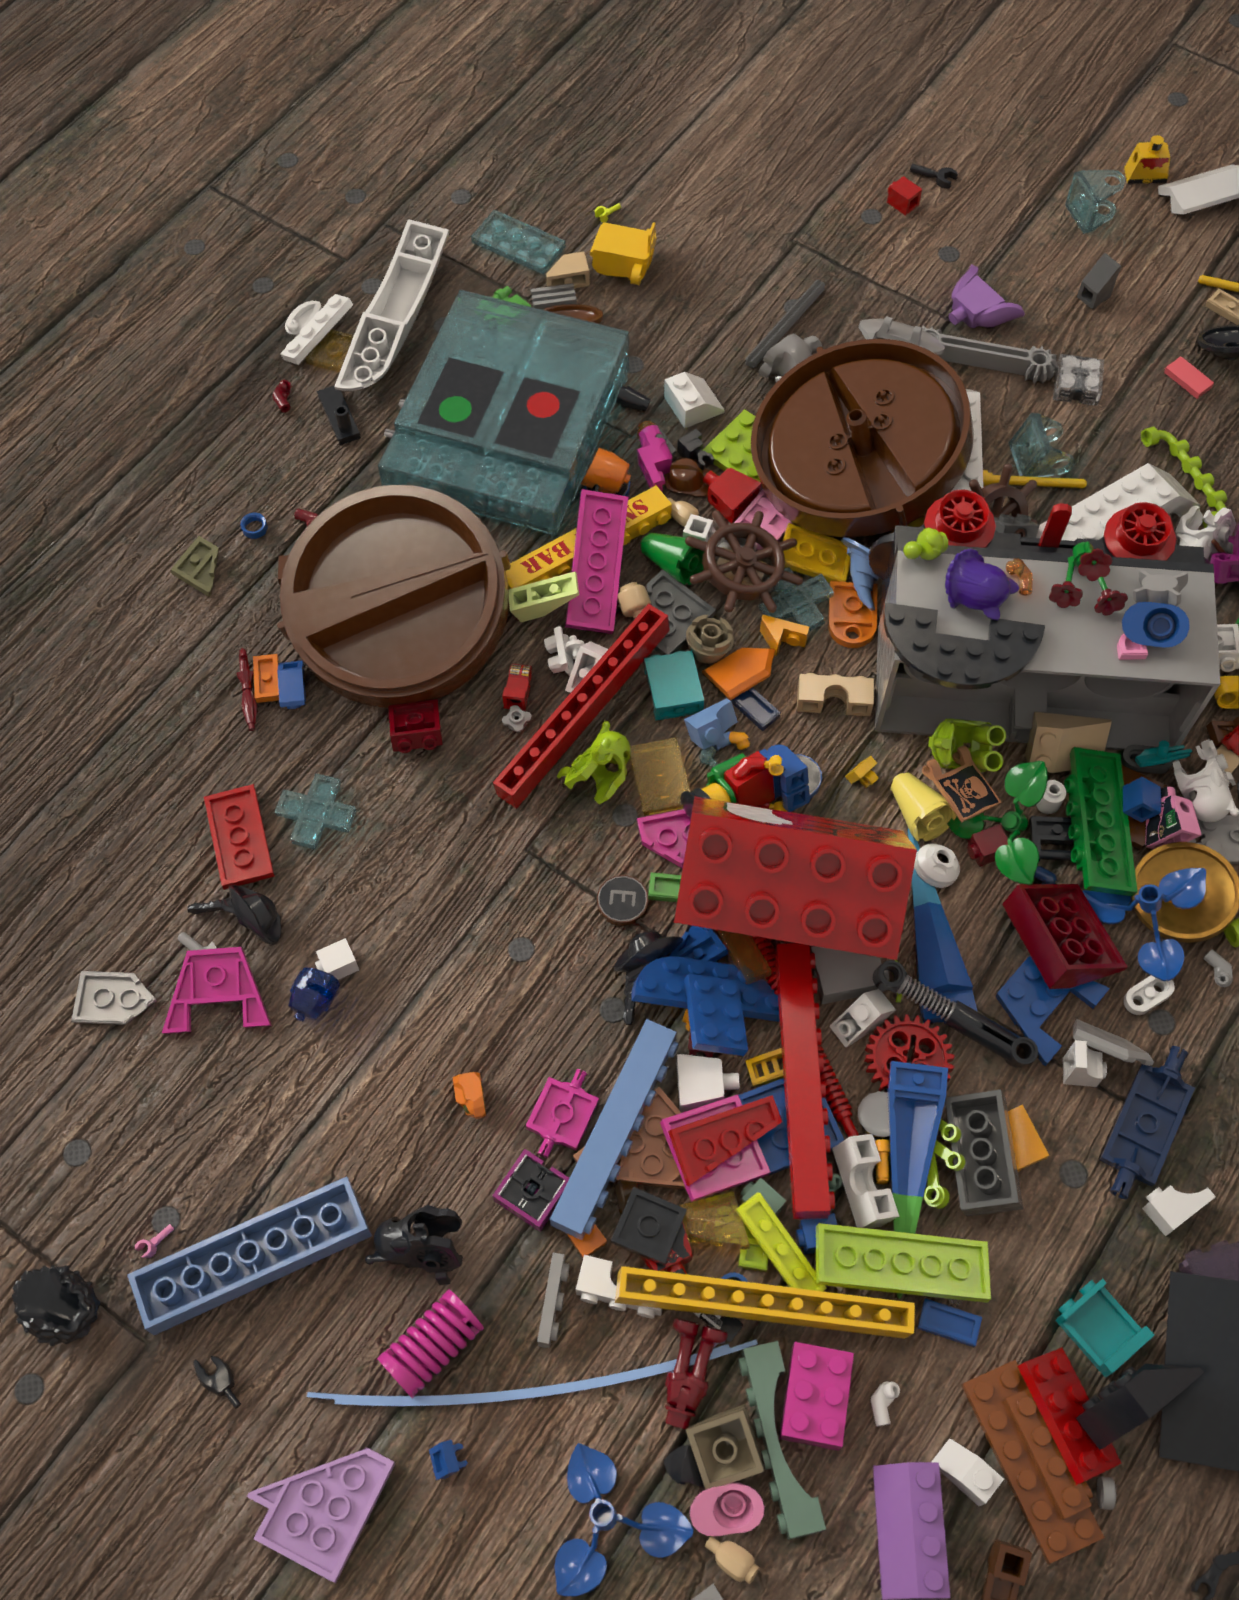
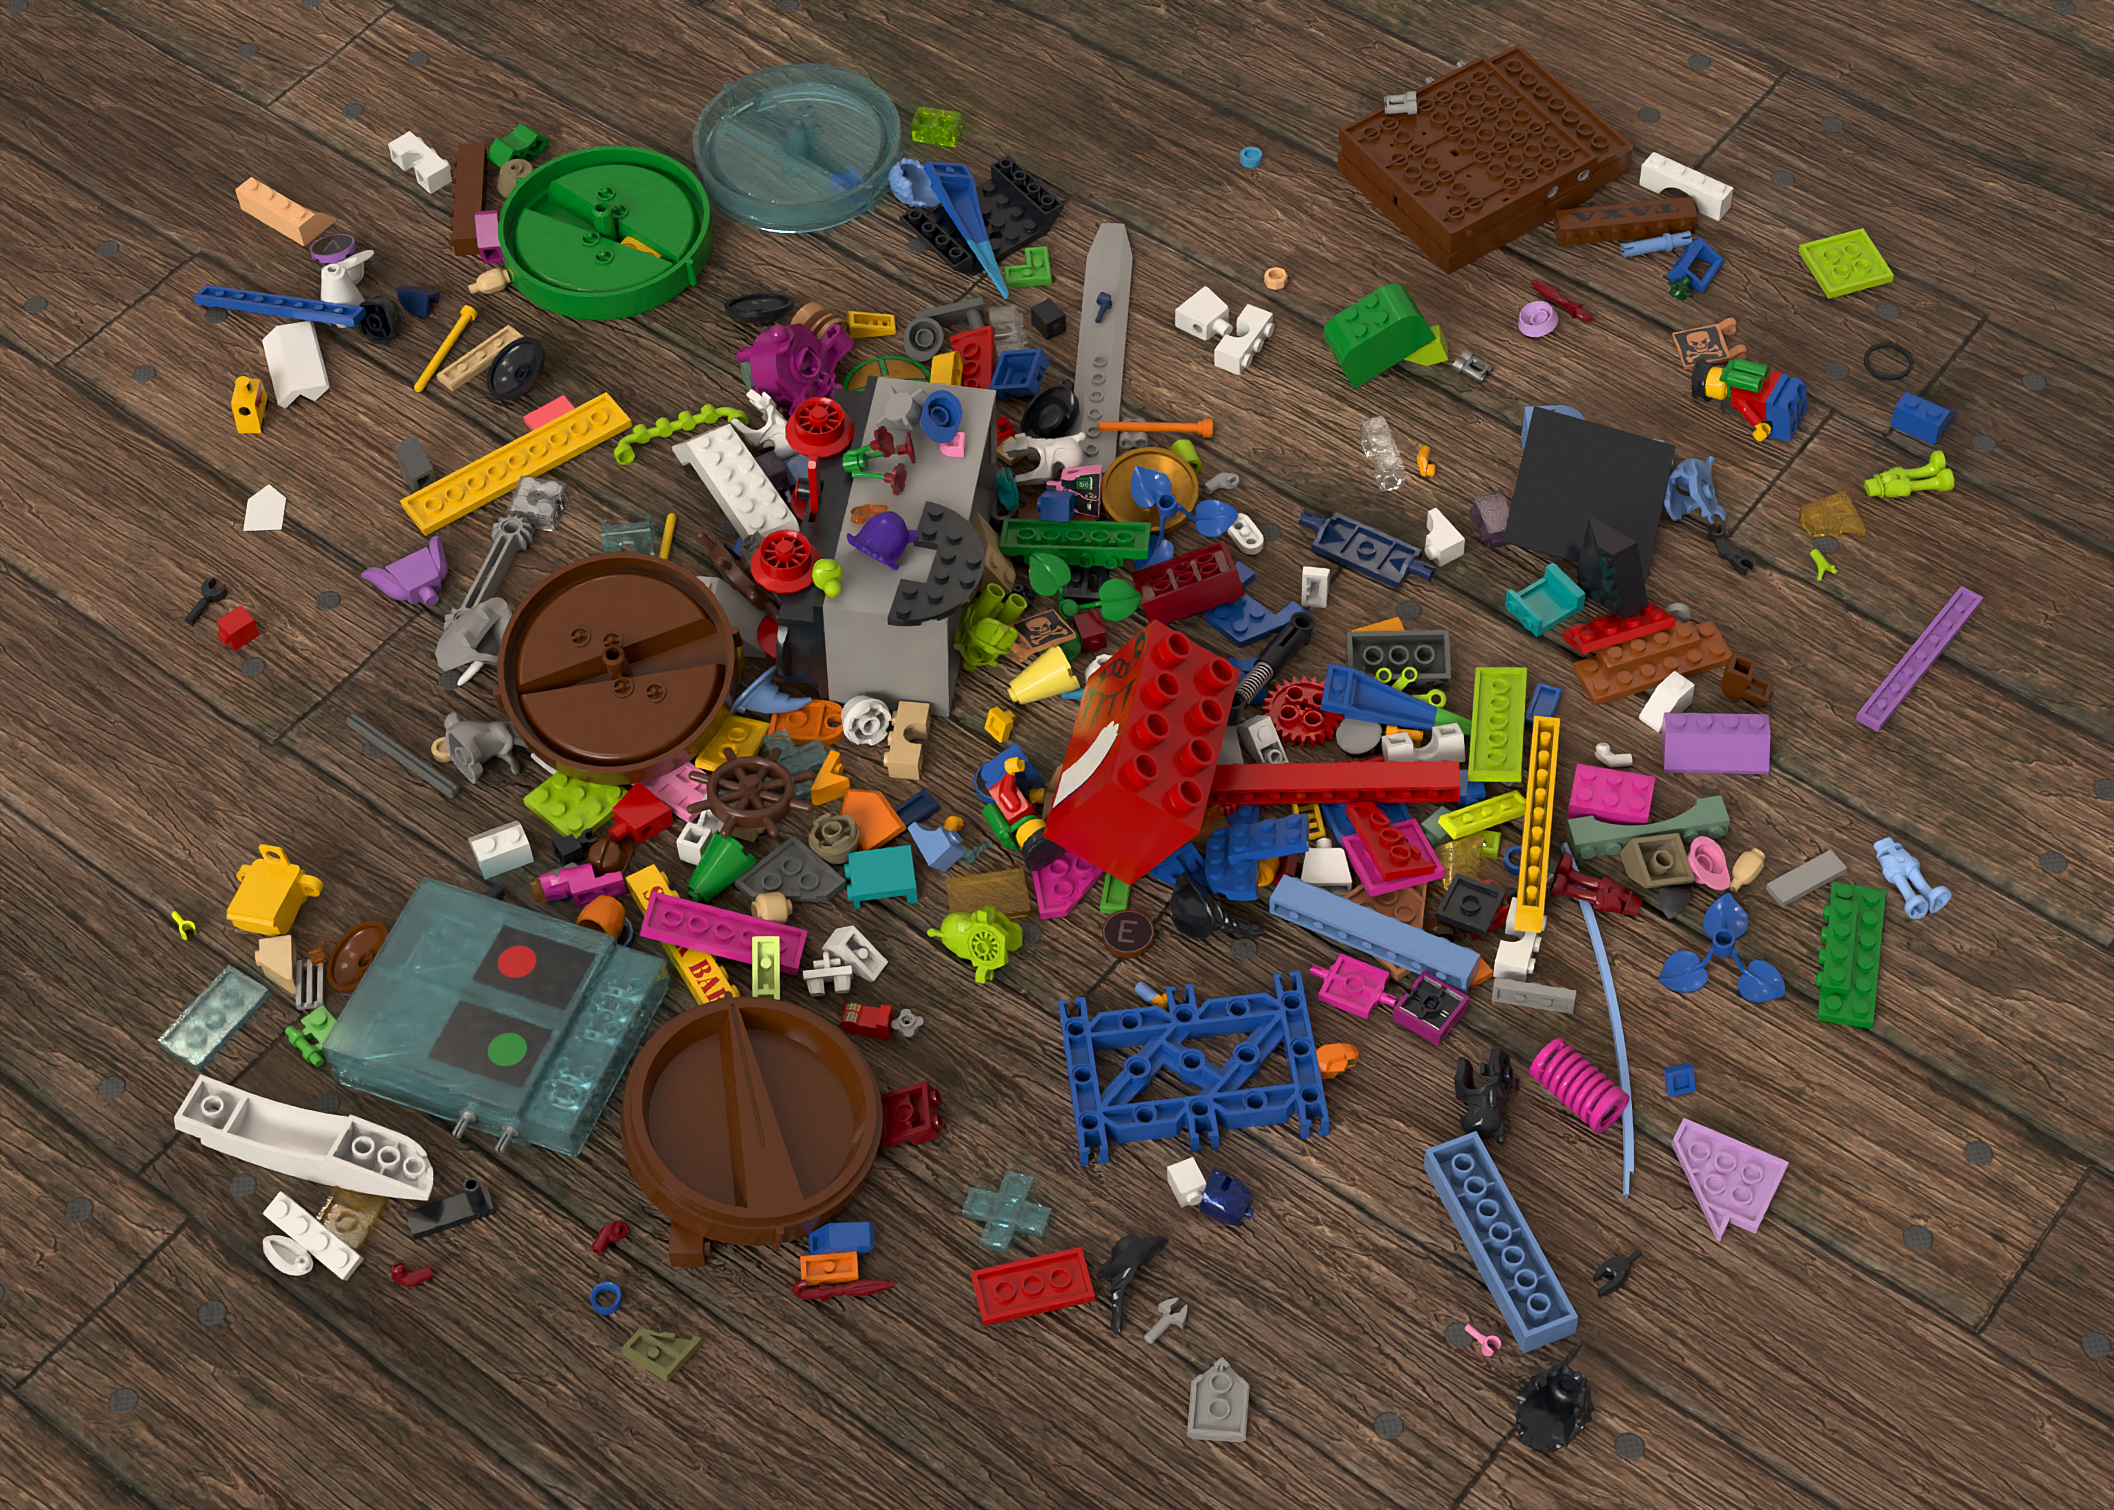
camera: 85 degrees left, 10 degrees down
dark pink wing [162,947,272,1034] -> none
red brick [493,603,670,809] -> none
tan plant [668,498,699,527] -> none
clear light blue hose [1065,170,1126,234] -> none
light grey tile [1073,1019,1154,1066] -> none
none -> white sticker [243,485,286,531]
none -> clear orange hand [307,941,327,966]
none -> yellow plate [400,392,632,536]
none -> white cone [841,695,892,746]
none -> blue piece [1058,971,1330,1166]
none -> arm [1135,982,1168,1011]

